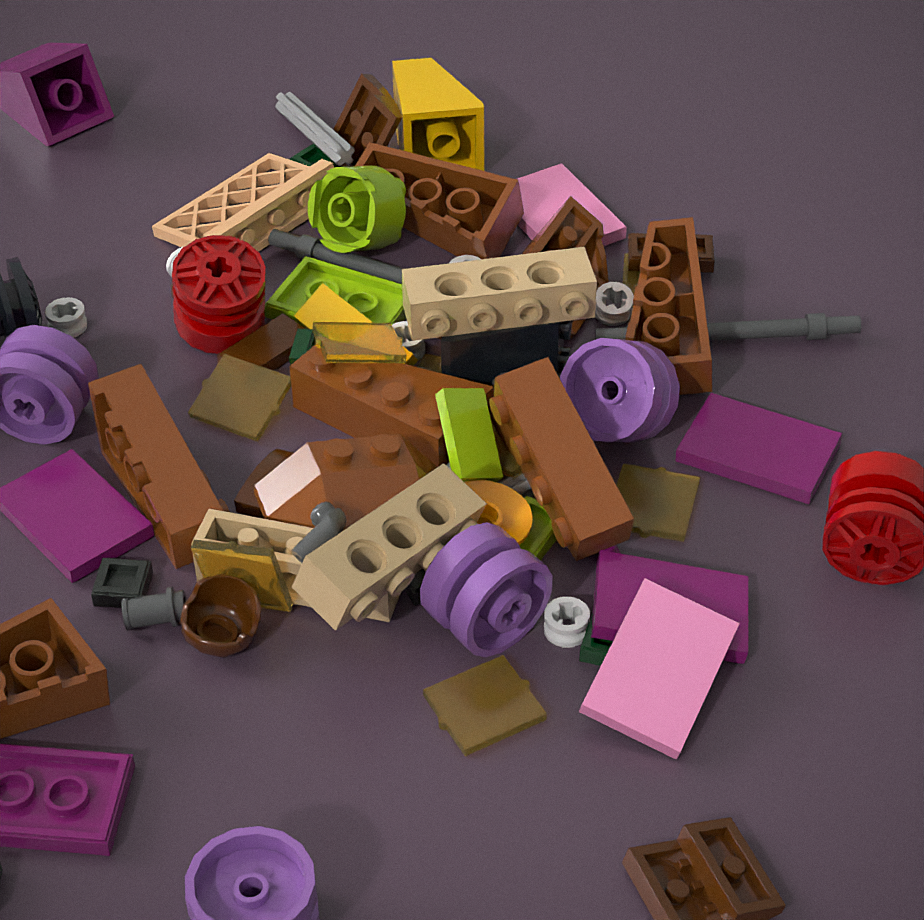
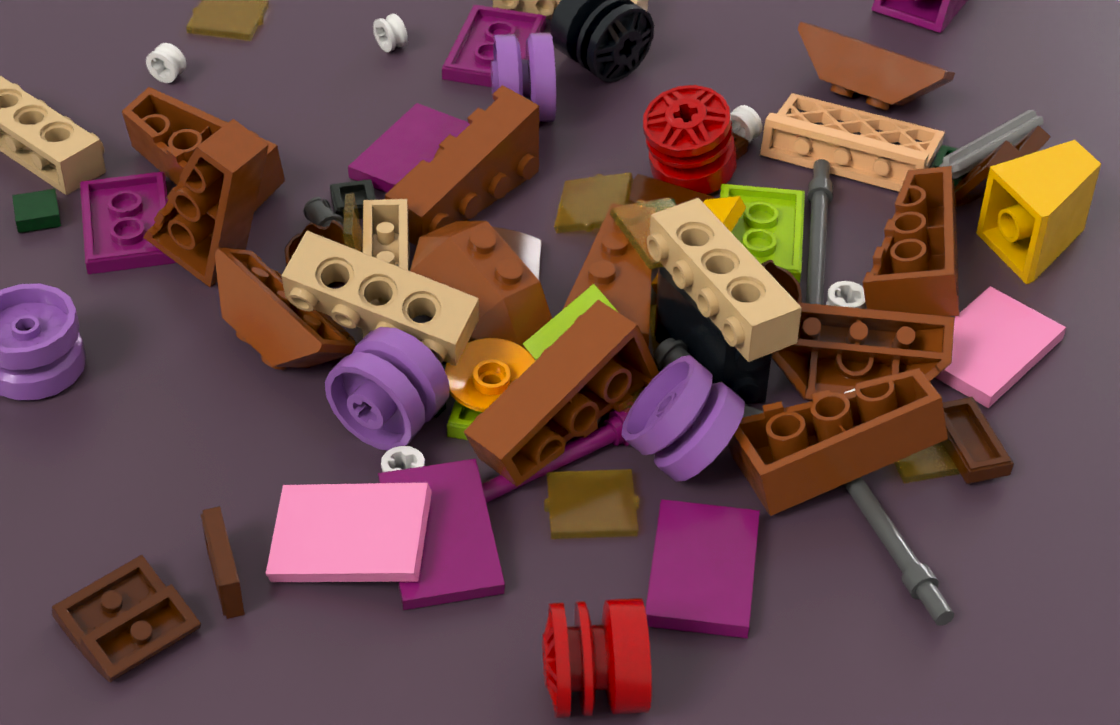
camera: 70 degrees right, 0 degrees up
white bush [45,297,87,338] -> none
dark grey arm [291,502,347,564] -> none
lime brick [308,165,406,253] -> none
clear yellow piece [423,655,547,756] -> none
none -> dark orange wedge [143,119,269,287]
none -> reddish brown tile [201,506,245,619]
none -> dark orange wedge [214,247,356,370]
none -> dark orange wedge [798,22,955,110]

